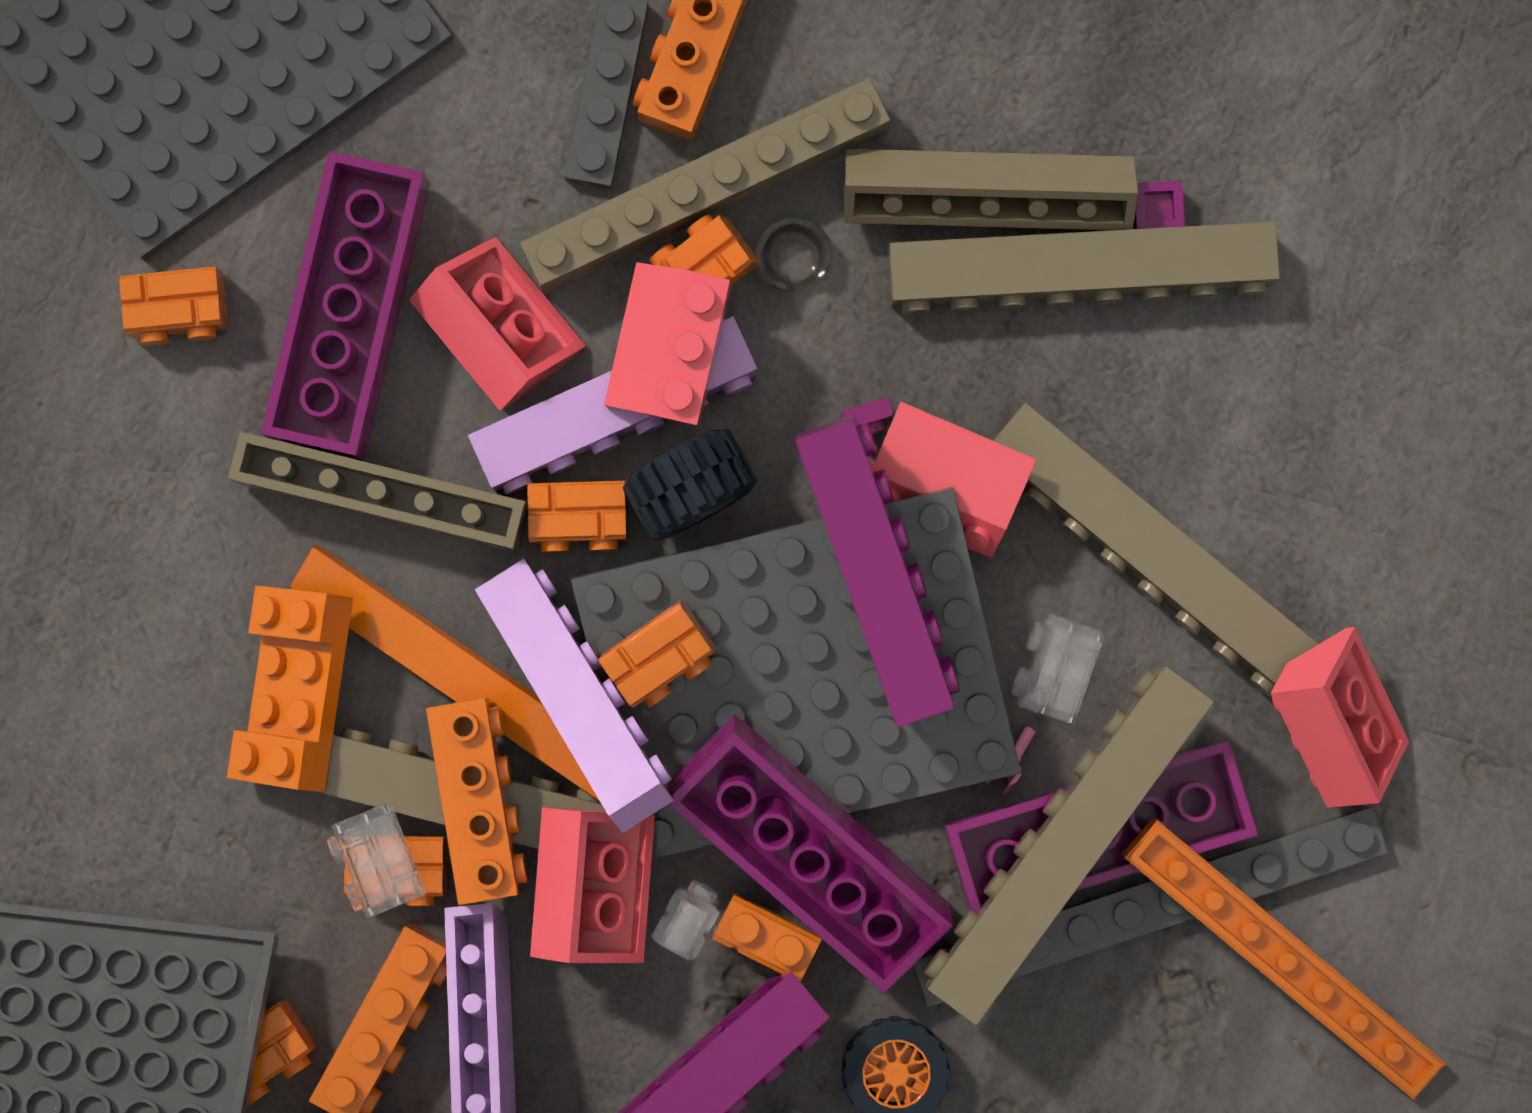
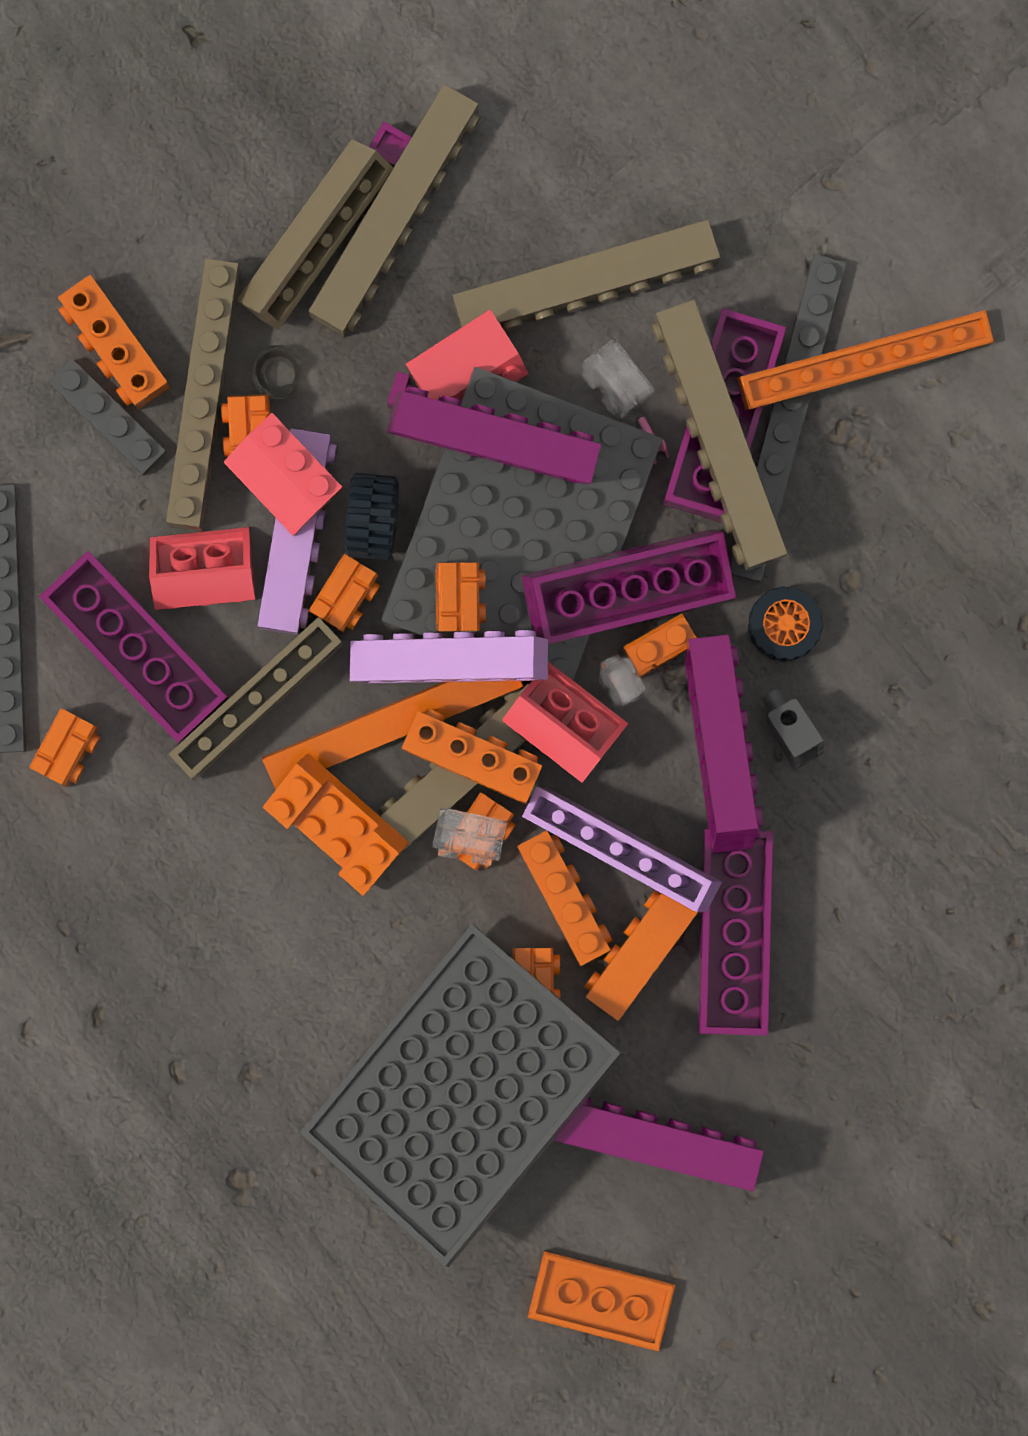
camera: 60 degrees left, 0 degrees up
coral slope [1271,627,1409,808] -> none

